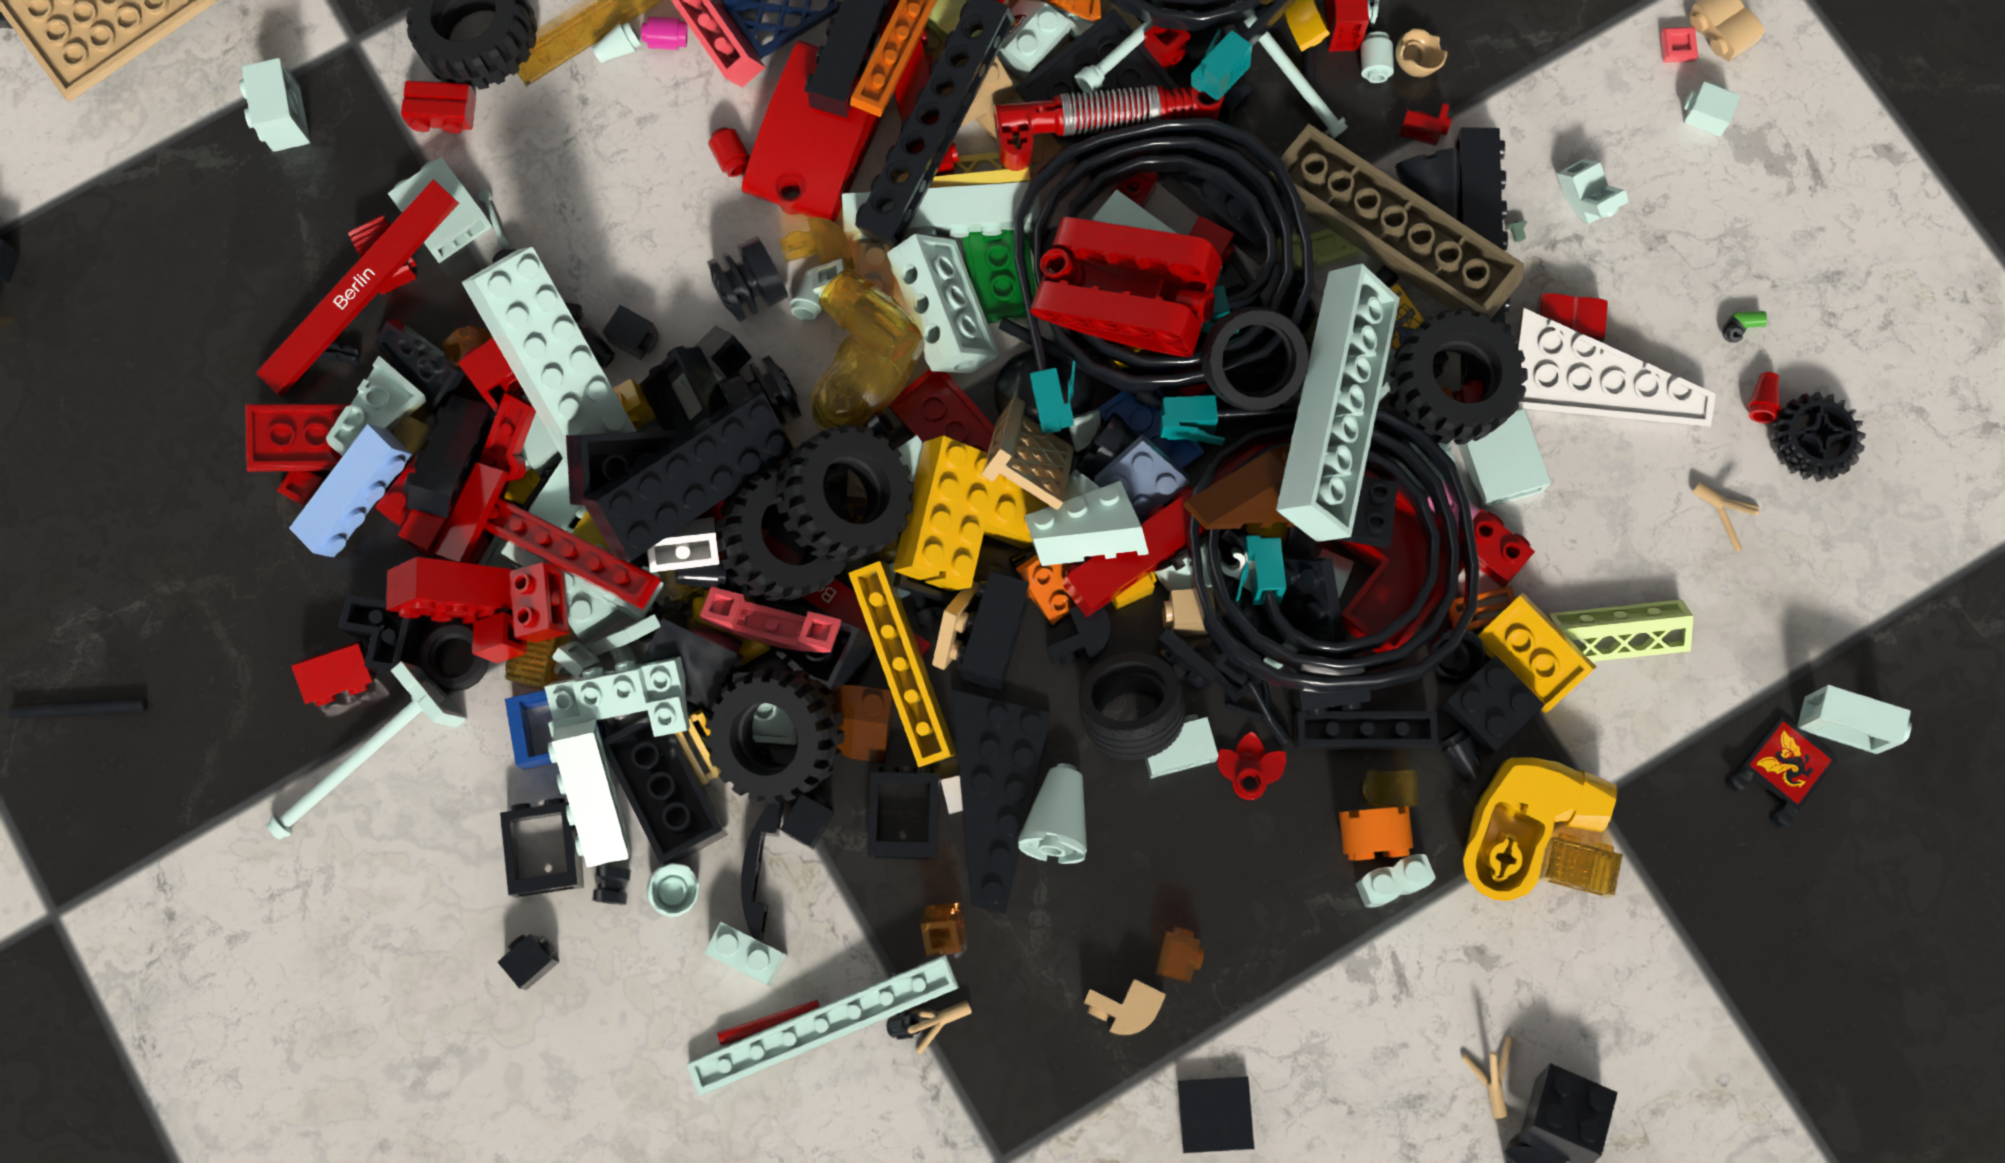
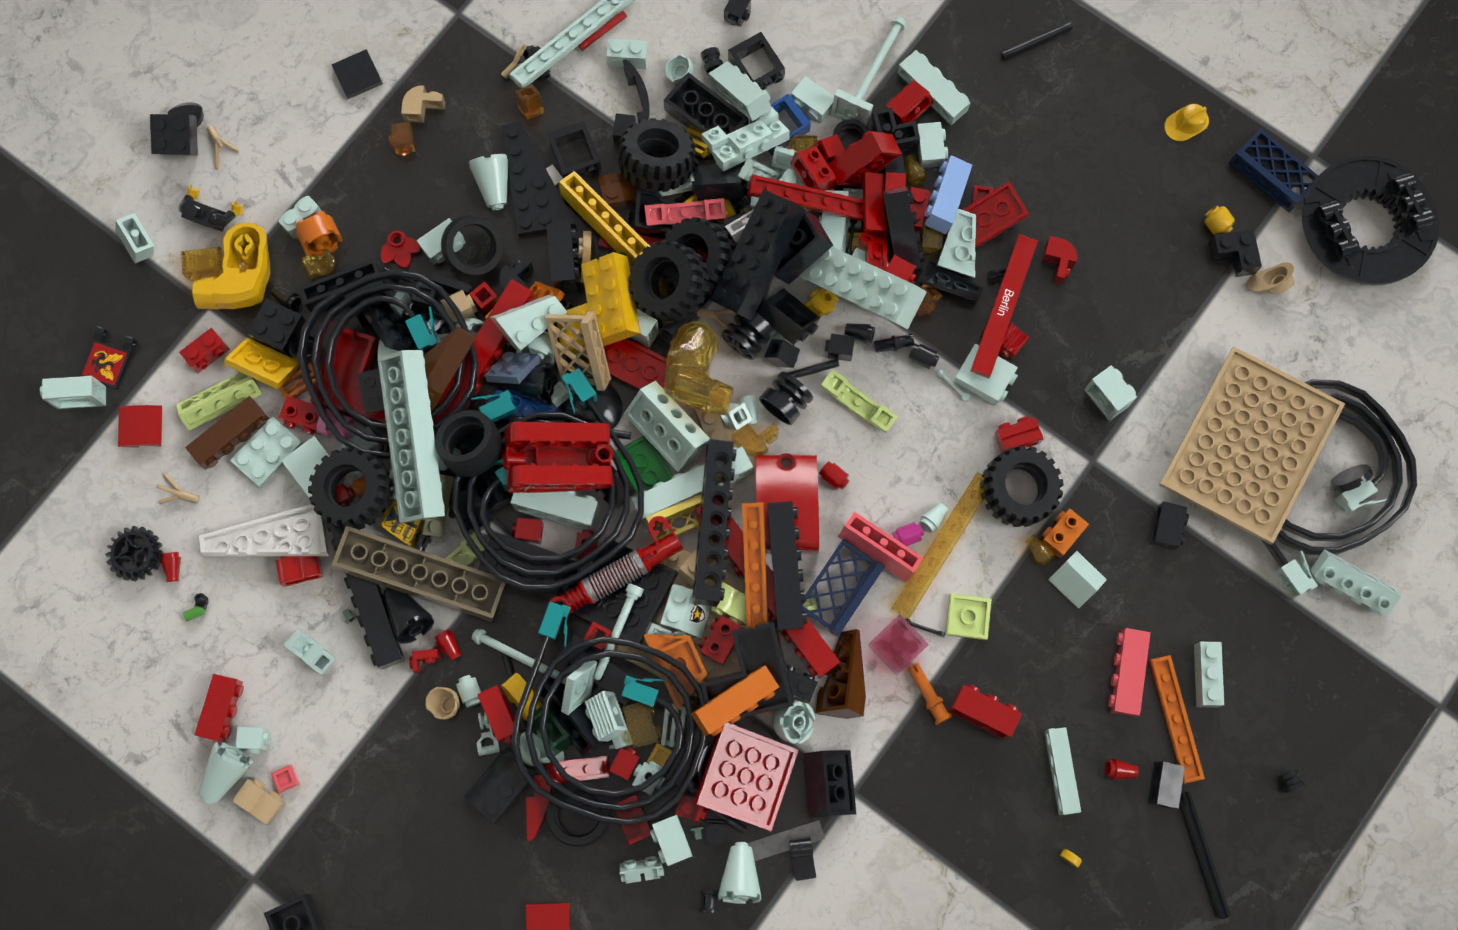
camera: 155 degrees right, 0 degrees up
none -> light aqua brick [115,213,154,263]
none -> red slope [118,405,162,448]
none -> black torso [178,184,243,232]
none -> red brick [179,327,230,373]
none -> reddish brown brick [185,396,270,470]
none -> red brick [194,674,244,743]
none -> light aqua cone [199,742,253,804]
none -> light aqua plate [230,416,303,488]
none -> red cone [434,629,462,661]
none -> red brick [469,282,499,315]
none -> black bar [788,359,839,378]
none -> light aqua brick [791,76,834,123]
none -> yellowish green slope [821,369,898,433]
none -> light aqua brick [898,50,970,125]
none -> clear yellow cone [904,155,927,186]
none -> light aqua brick [917,122,948,168]
none -> red brick [1042,236,1077,284]

